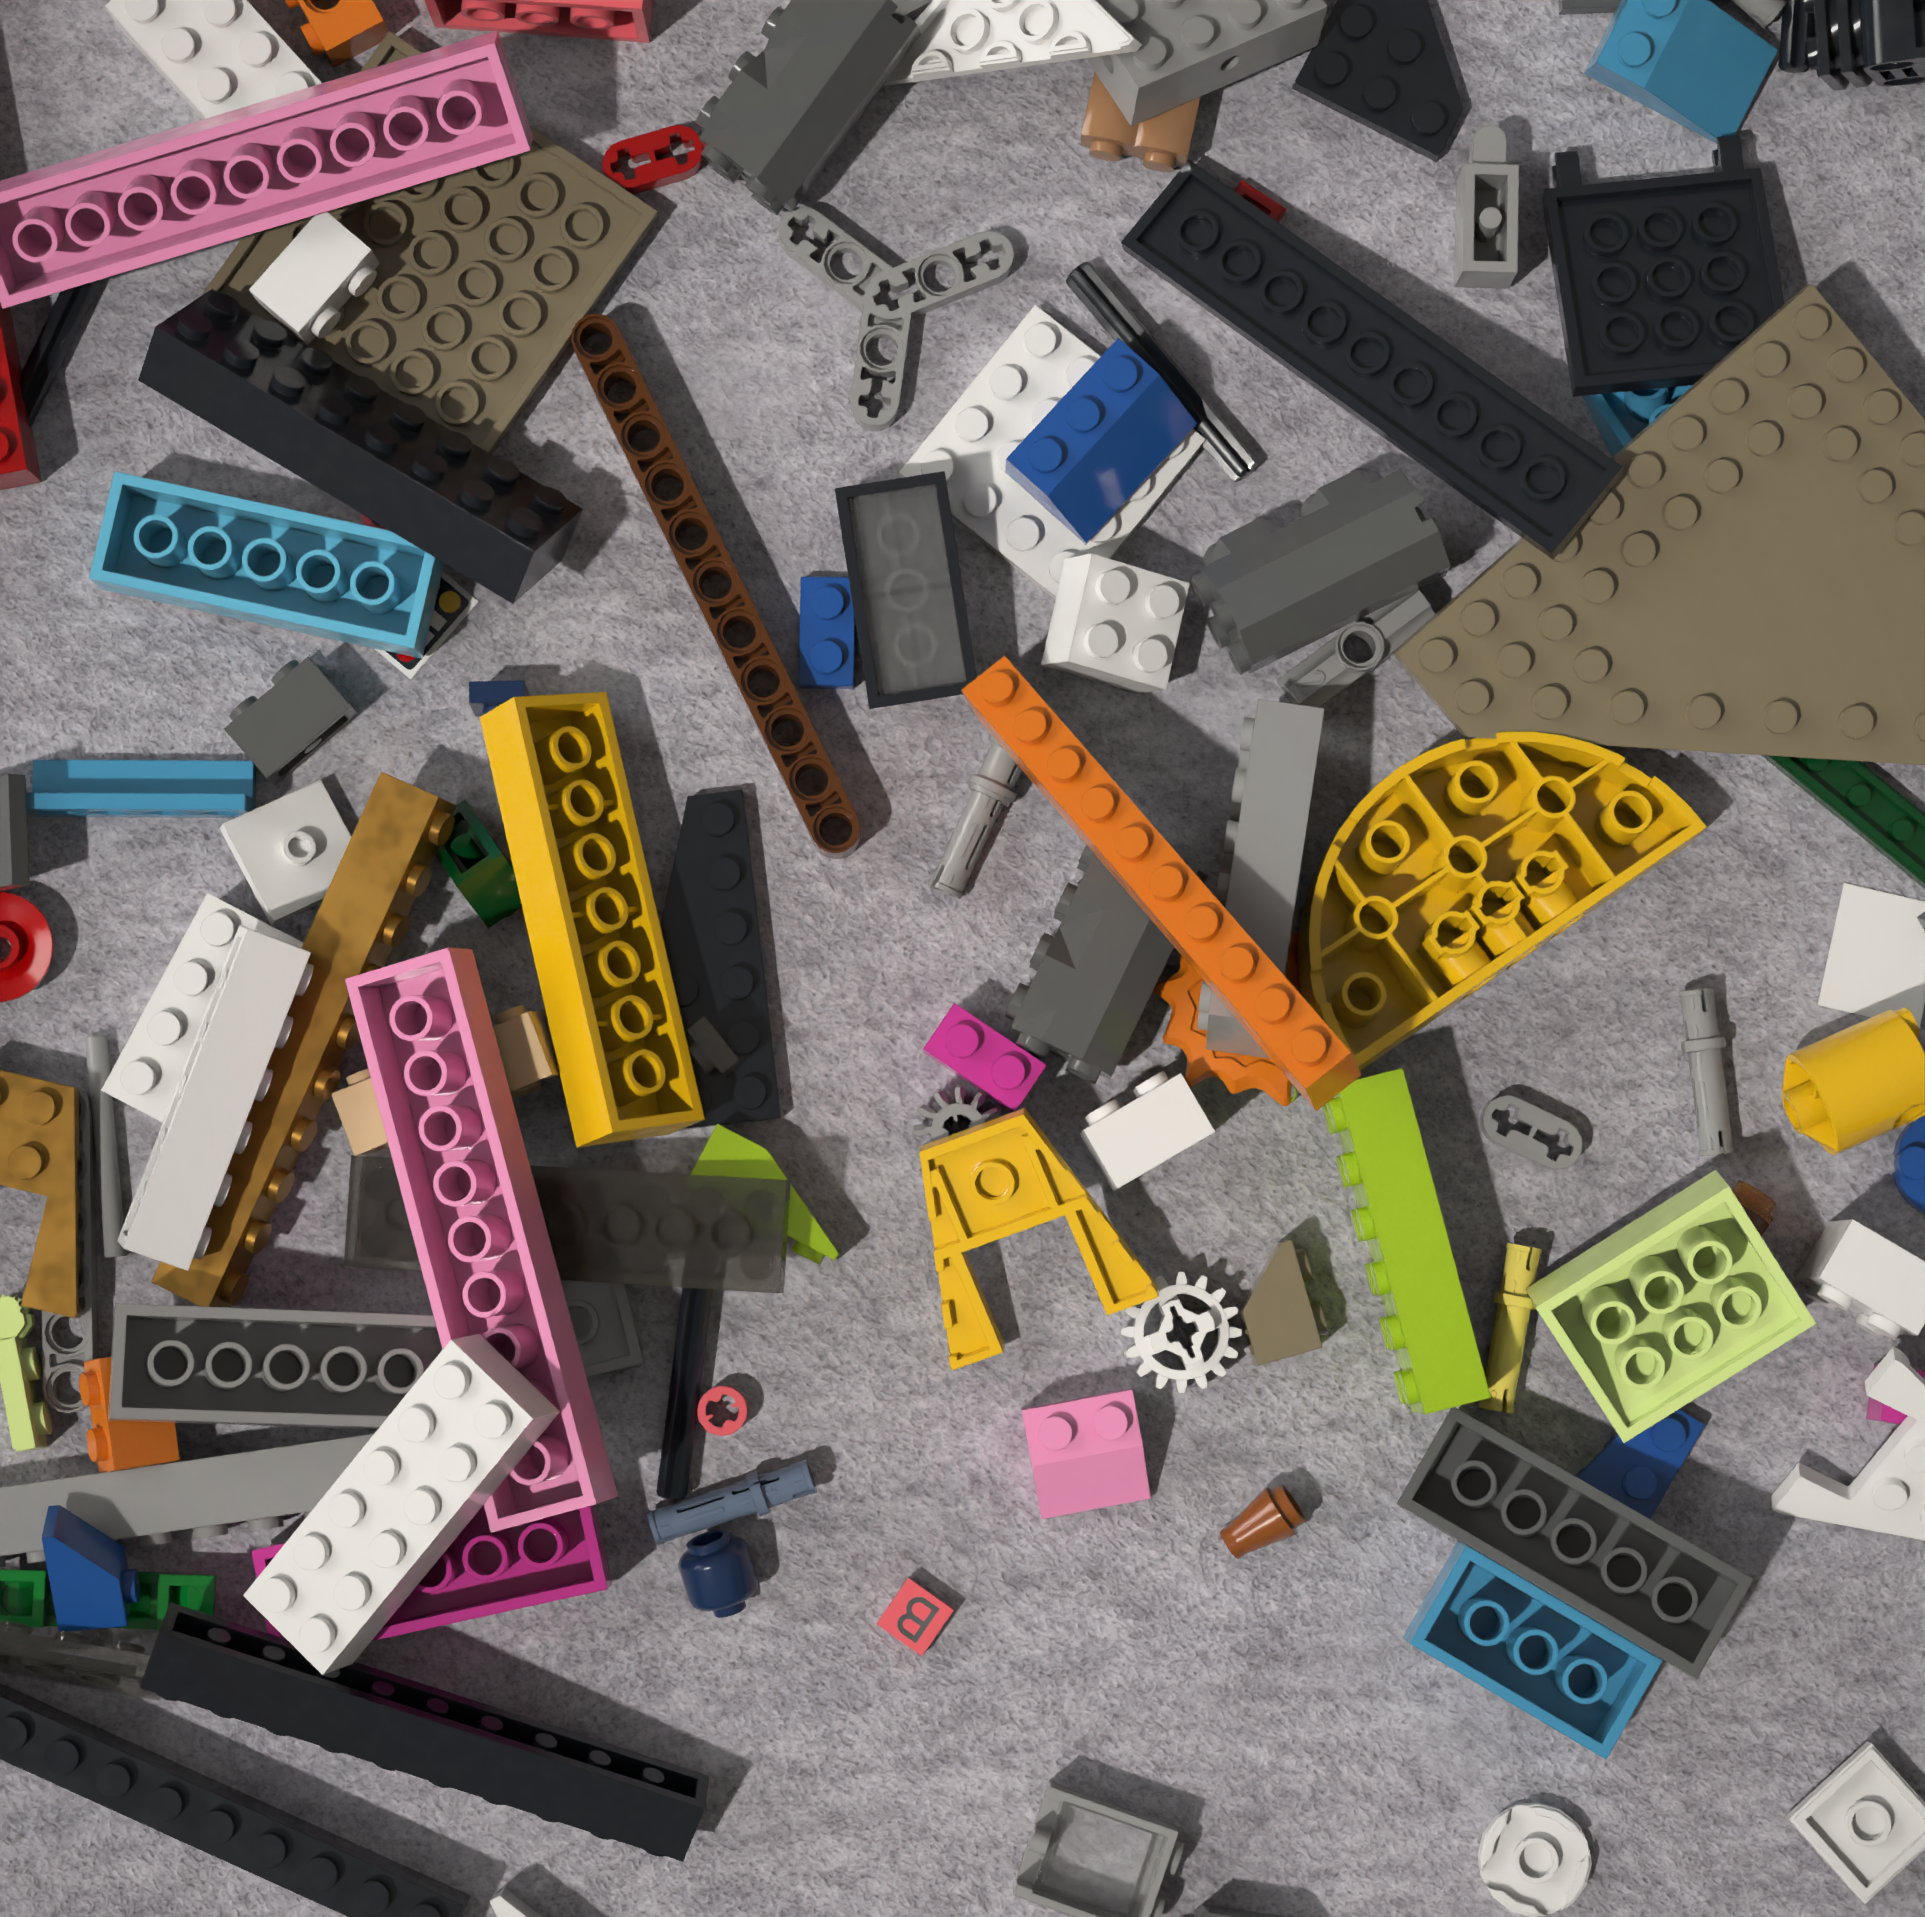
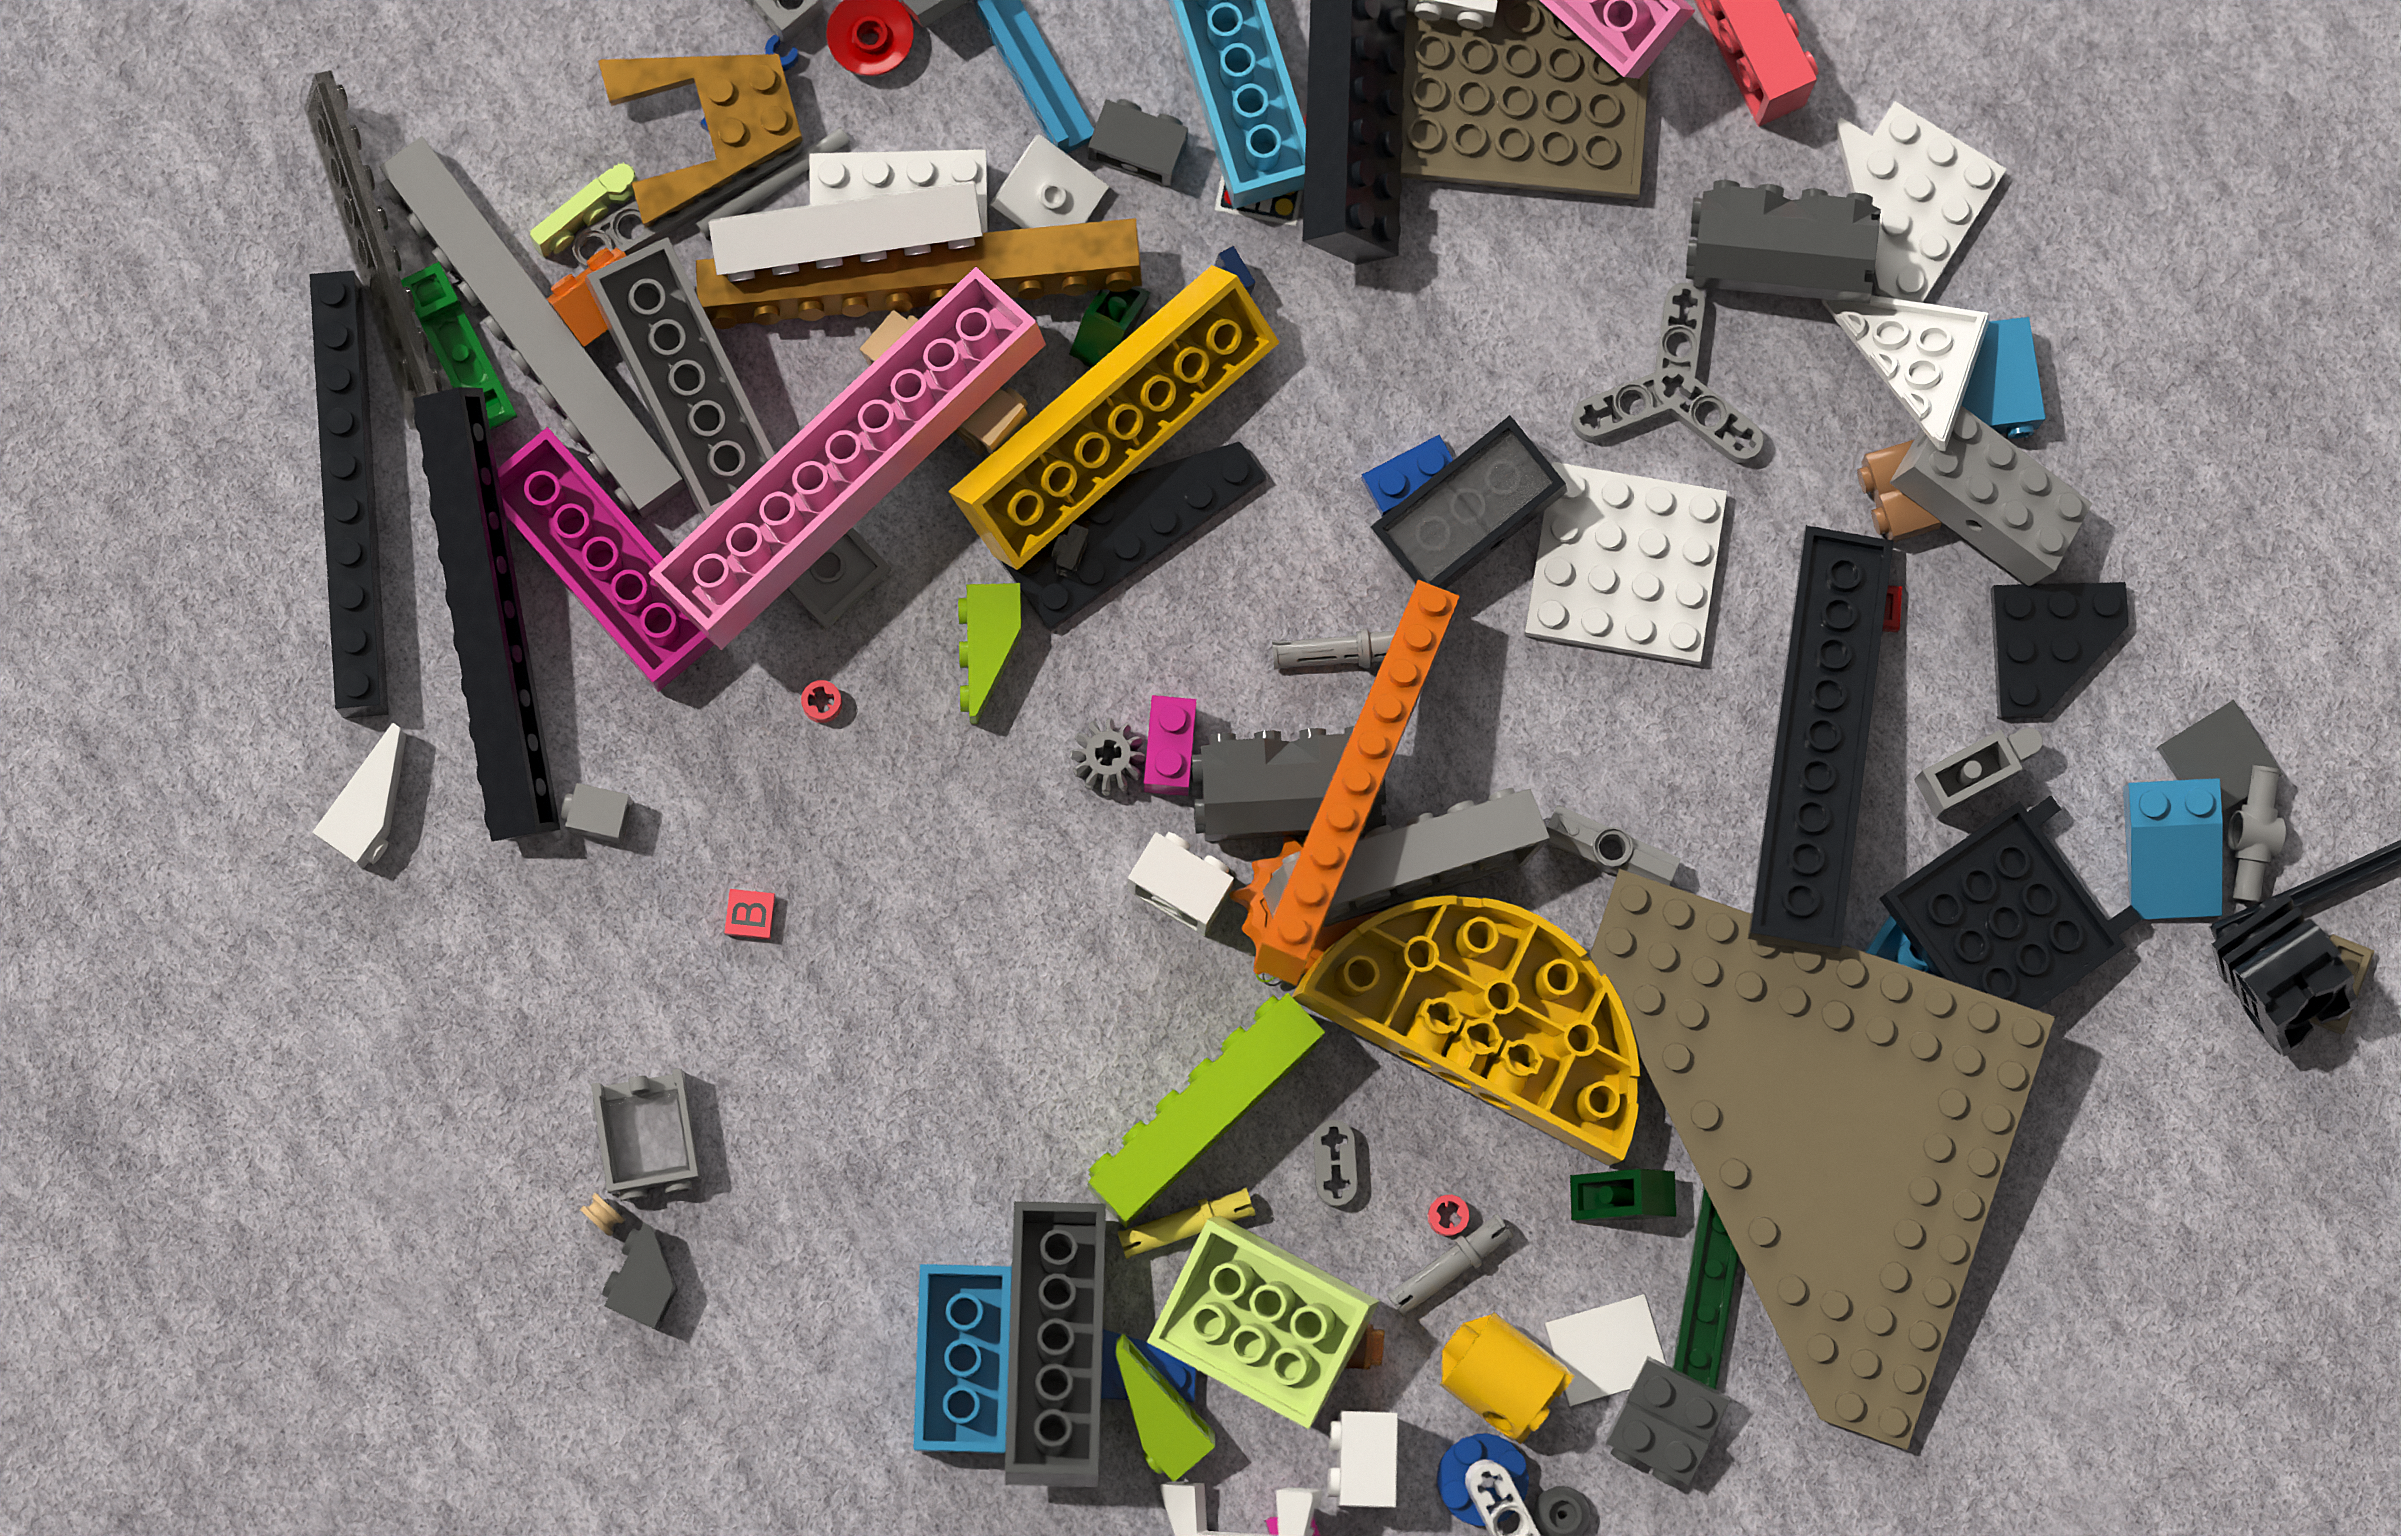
camera: 60 degrees right, 5 degrees down
blue slope [42,1505,140,1632] -> none
white brick [243,1334,560,1675] -> none
clear smoke plate [344,1155,791,1293] -> none
reddish brown beam [571,313,861,859] -> none
red beam [602,125,704,194] -> none
sand blue pin [647,1459,817,1546] -> none
black axle [656,1224,720,1500] -> none
dark blue head [678,1529,759,1618] -> none
yellow wing [919,1108,1160,1371] -> none
blue slope [1005,338,1197,545] -> none
bright pink slope [1021,1389,1151,1519] -> none
white brick [1041,553,1190,693] -> none
black axle [1066,261,1258,482] -> none
white gear [1120,1272,1242,1393] -> none
dark grey brick [1190,469,1451,675] -> none
dark orange cone [1219,1484,1306,1559] -> none
dark tan slope [1239,1240,1328,1366] -> none
white tile [1477,1802,1592,1917] -> none
none -> light grey brick [561,783,633,845]
none -> lime slope [1116,1333,1215,1482]
none -> coral bush [1428,1195,1469,1237]
none -> dark green slope [1570,1169,1677,1221]

